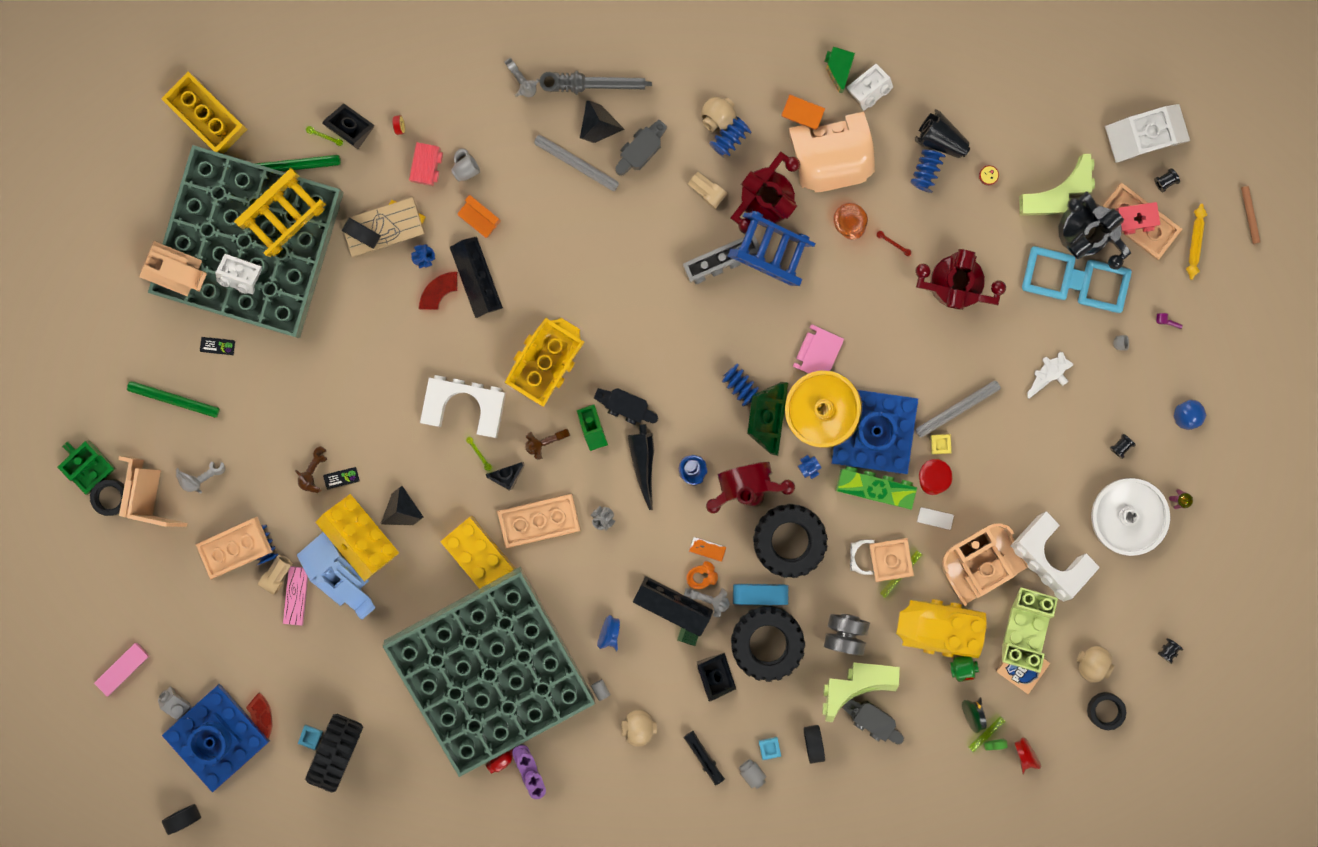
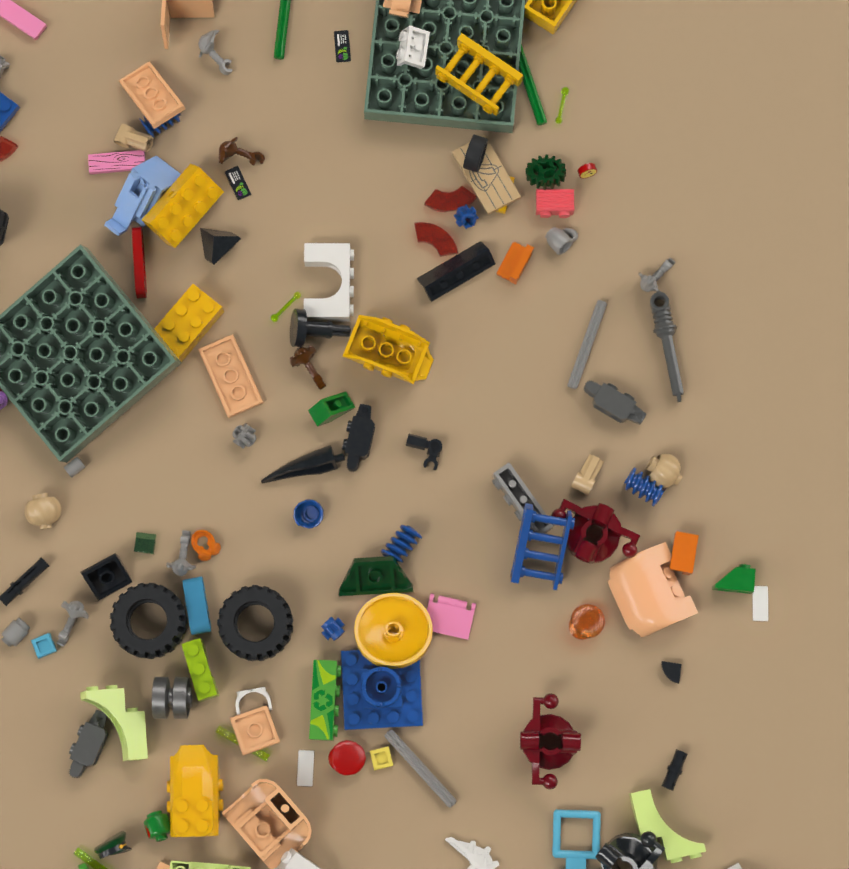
camera: 75 degrees right, 10 degrees down
black slope [322,104,375,150] -> none
black slope [486,462,525,491] -> none
black slope [580,101,625,143] -> none
blue piece [597,615,620,652] -> none
black panel [633,576,714,637] -> none
orange sticker [689,537,726,562] -> none
dark red piece [706,462,795,514] -> none
black tyre [804,725,825,764] -> none
white bracket [846,64,893,111] -> none
clear red hinge [876,231,911,256] -> none
blue piece [910,150,946,193] -> none
black cone [915,109,970,158] -> none
light yellow tile [979,165,999,185] -> none
none -> light grey piece [57,601,89,647]
none -> red beam [132,227,147,299]
none -> lime arch [181,638,219,702]
none -> black piece [290,309,351,347]
none -> black bar [406,433,442,471]
none -> clear red tile [424,186,477,212]
none -> dark green gear [526,155,566,190]
none -> black tile [661,661,682,684]
none -> black pin [661,749,688,791]
none -> white sticker [753,586,768,621]

